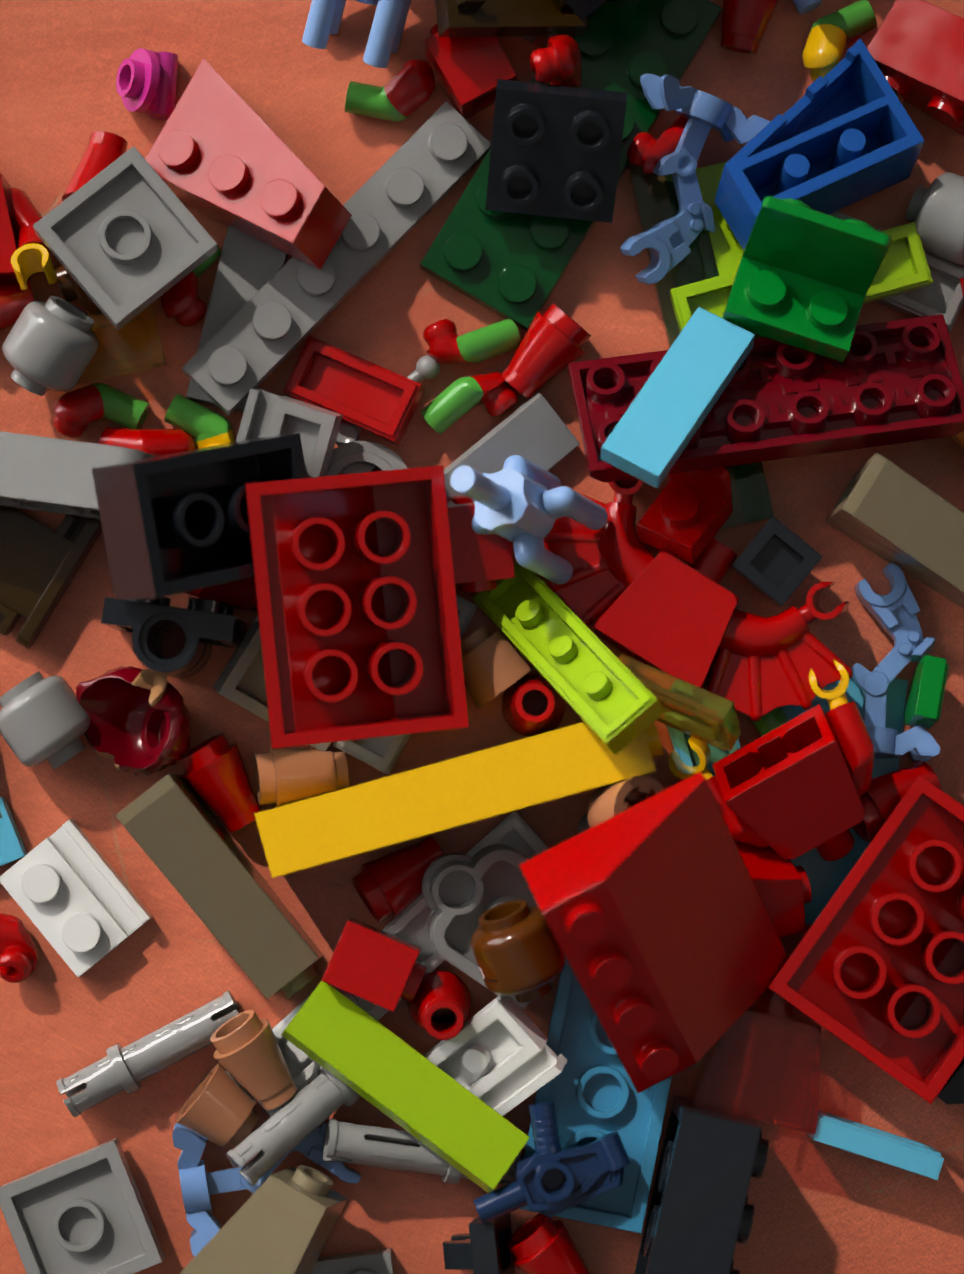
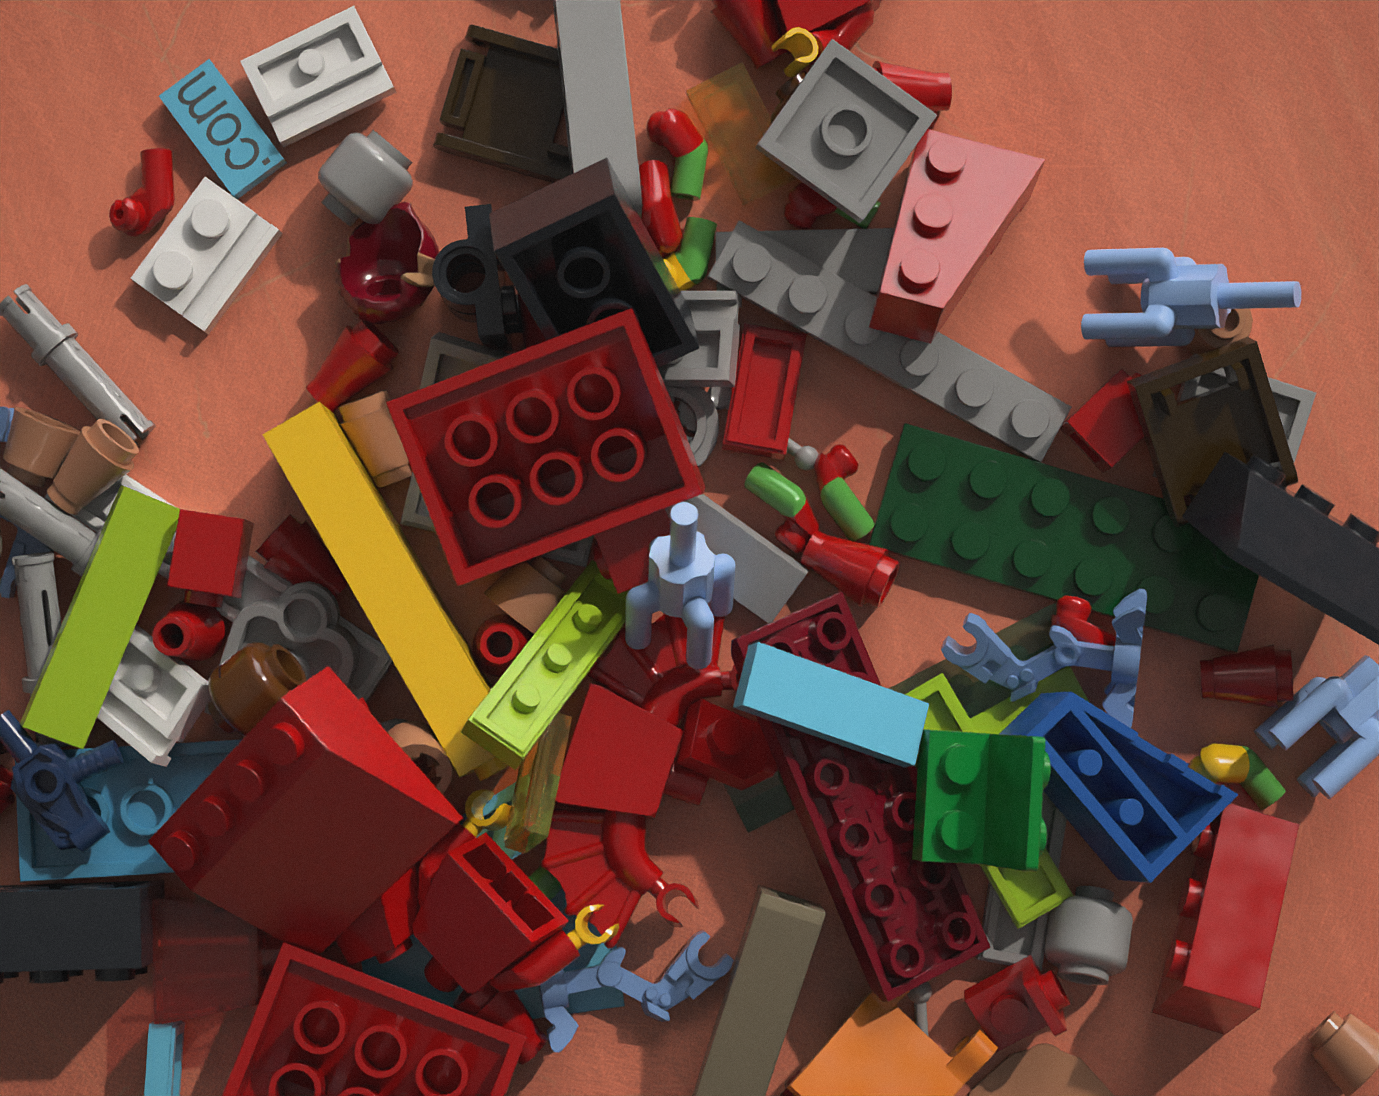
camera: 75 degrees right, 0 degrees up
light grey head [2,296,99,396] -> none
dark tan slope [115,774,323,999] -> none
dark pink plate [116,48,178,120] -> none
arm [345,59,435,122] -> none
black plate [485,79,627,223] -> none
red arm [530,35,582,88] -> none
black tile [730,516,823,608] -> none
green tile [905,654,949,730] -> none

